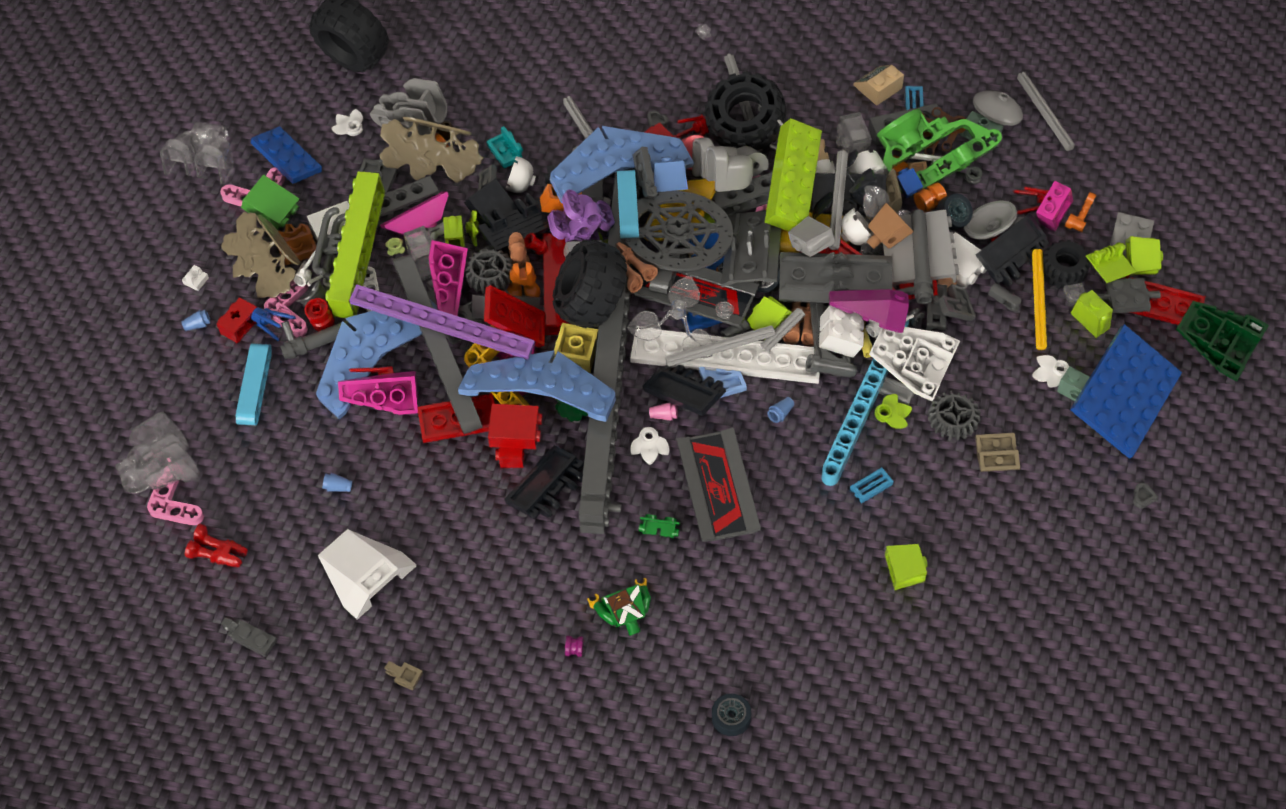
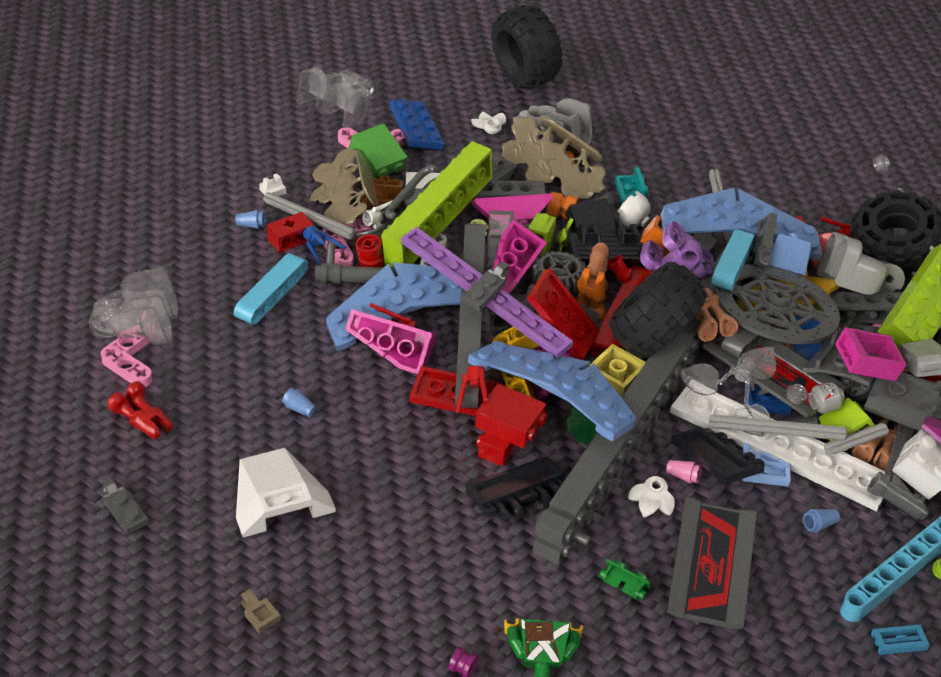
camera: 20 degrees right, 15 degrees down
none -> light grey axle [263,192,356,239]
none -> red plant [456,366,488,413]
none -> dark grey hinge [462,261,509,312]
none -> orange wheel [546,192,579,220]
none -> light grey head [808,382,845,414]
none -> dark pink window [835,327,907,381]

